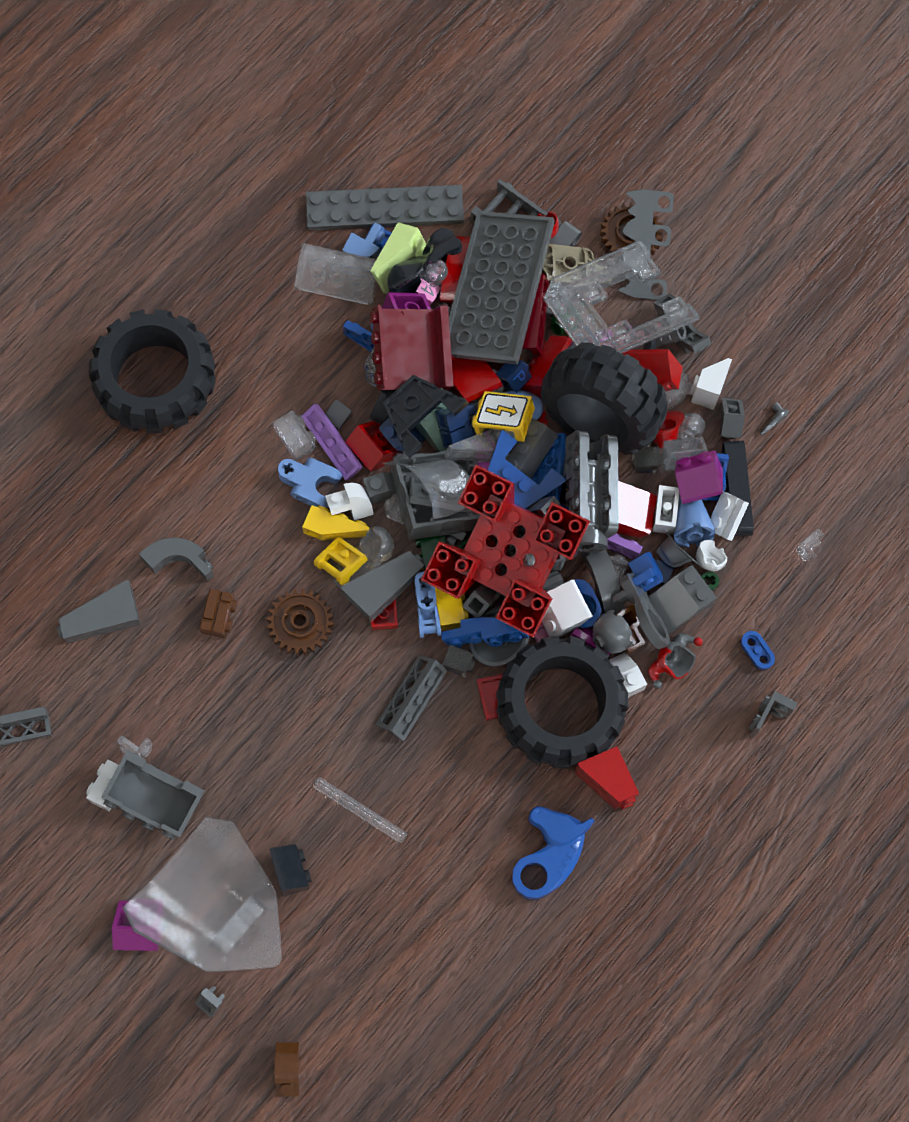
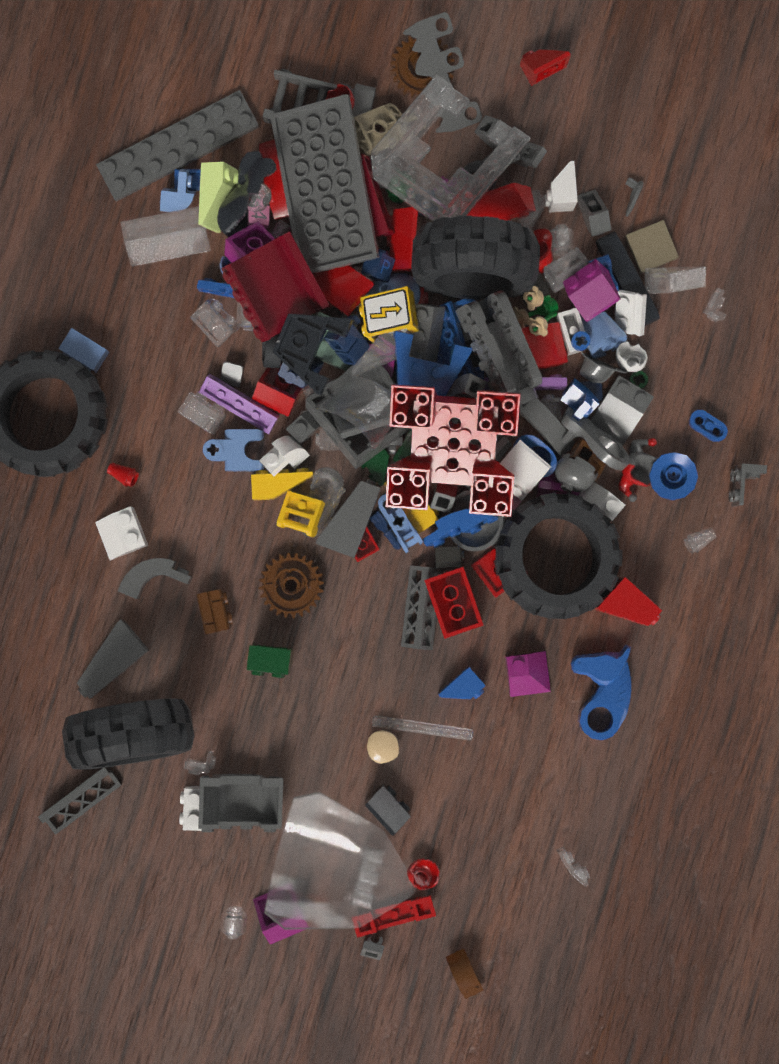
camera: 25 degrees left, 15 degrees up
none -> medium blue brick [59,328,109,373]
none -> black tyre [62,698,195,770]
none -> white slope [95,507,148,560]
none -> red cone [107,462,139,487]
none -> clear bracket [190,298,240,347]
none -> clear head [220,906,248,939]
none -> dark green brick [247,644,293,678]
none -> red slope [352,895,436,938]
none -> tan hair [367,730,399,764]
none -> dark blue piece [370,511,401,550]
none -> red hair [407,858,440,890]
none -> red slope [424,567,483,639]
none -> blue slope [438,667,485,699]
none -> magenta slope [505,651,551,697]
none -> tan plant [513,286,558,336]
none -> red slope [520,49,571,86]
none -> clear slope [556,847,590,887]
none -> blue bush [571,331,590,351]
none -> dark tan tile [625,220,679,274]
none -> clear slope [645,266,706,294]
none -> blue hat [649,452,698,501]
none -> clear cone [684,528,716,553]

